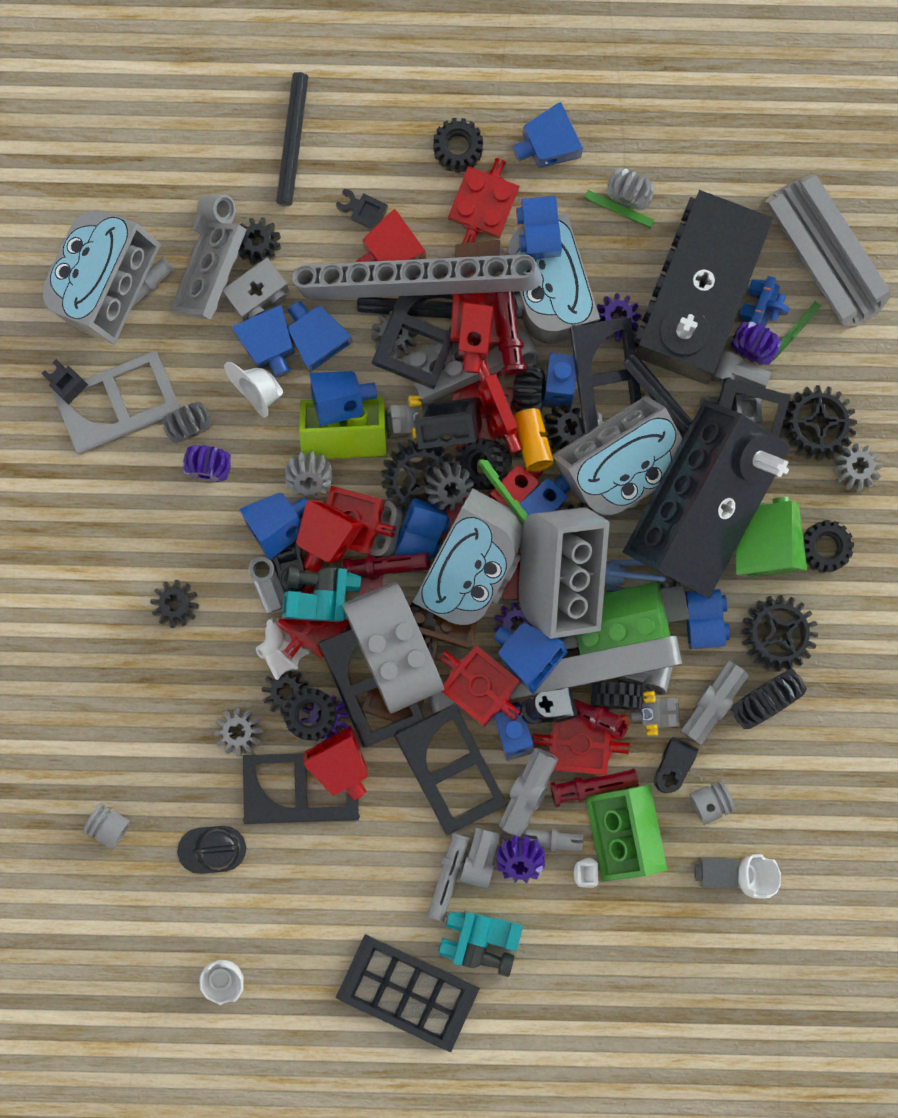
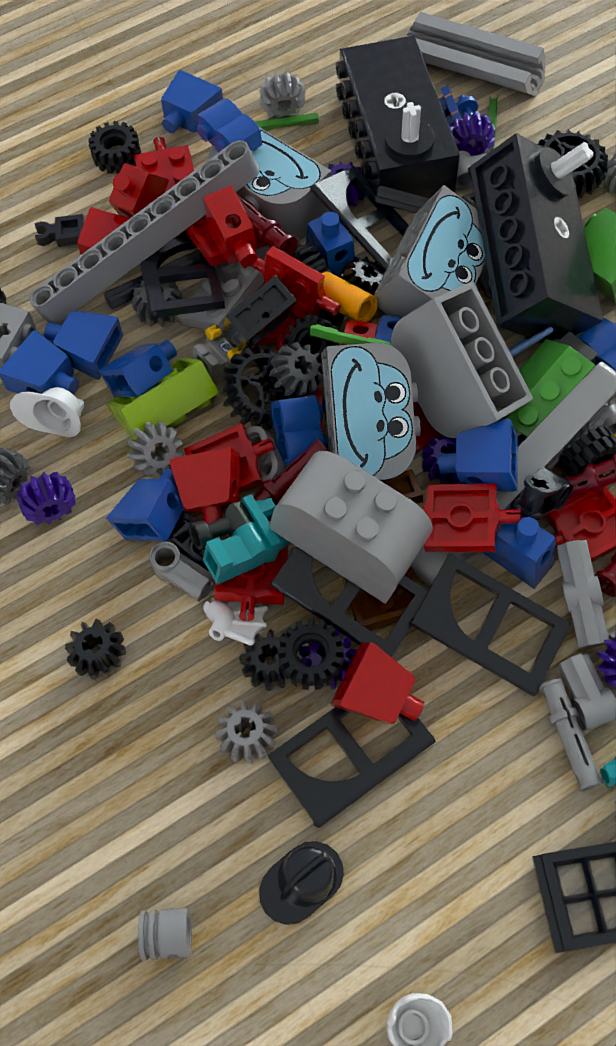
camera: 30 degrees left, 20 degrees down
none -> red torso [109,163,169,218]

